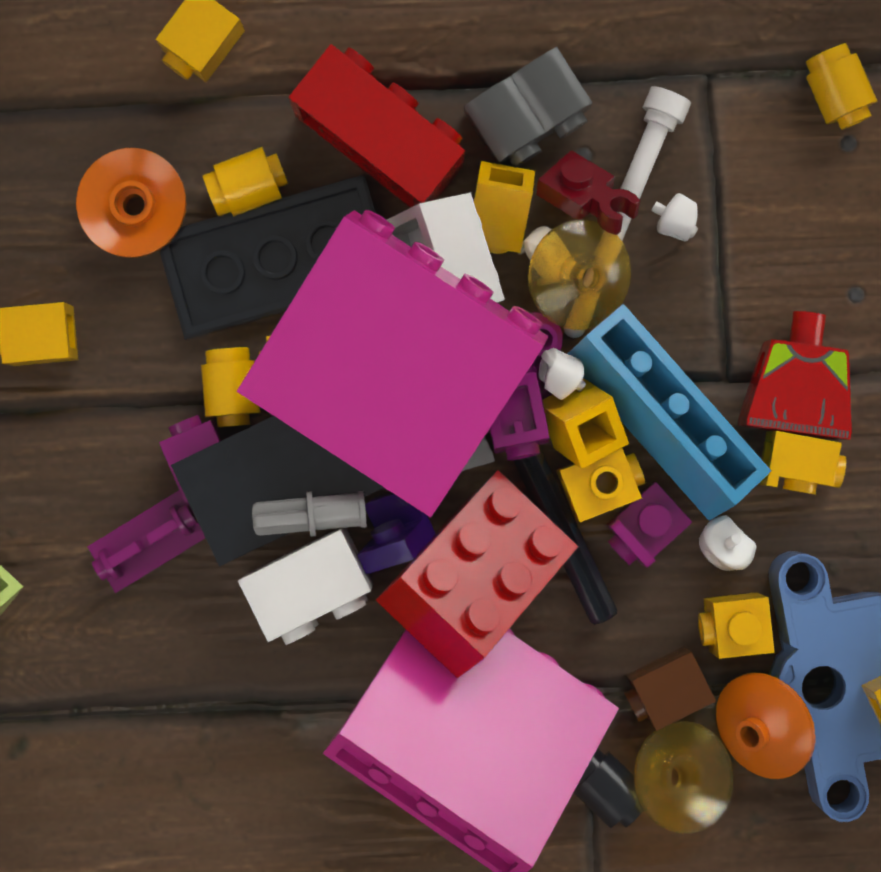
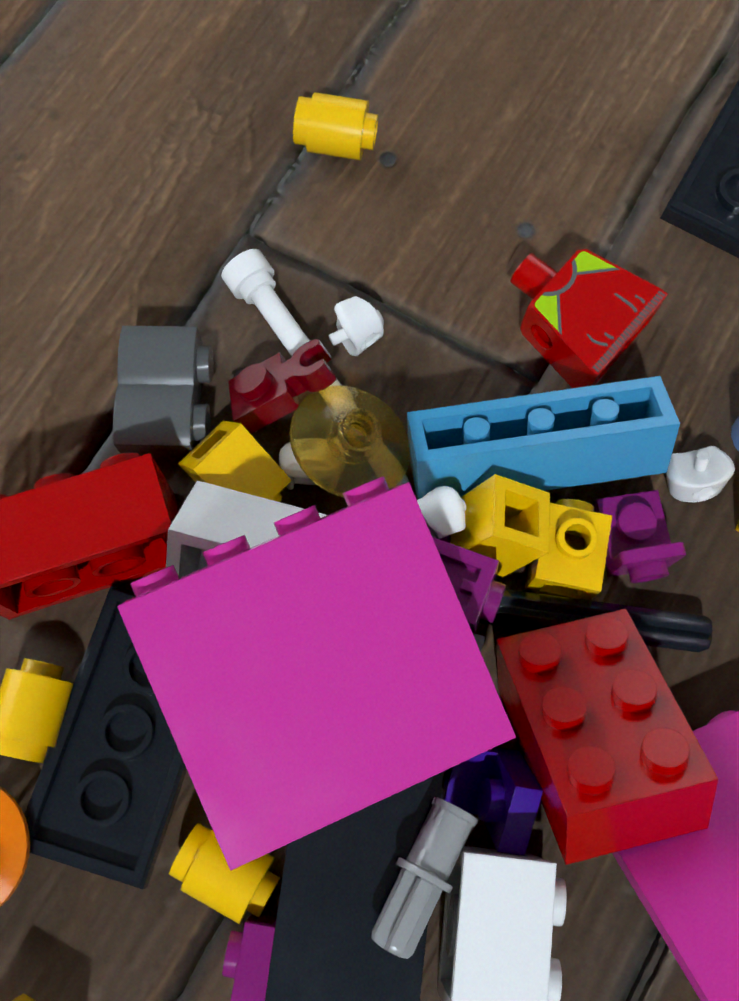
camera: 65 degrees left, 15 degrees down
yellow brick [758,431,846,495] -> none

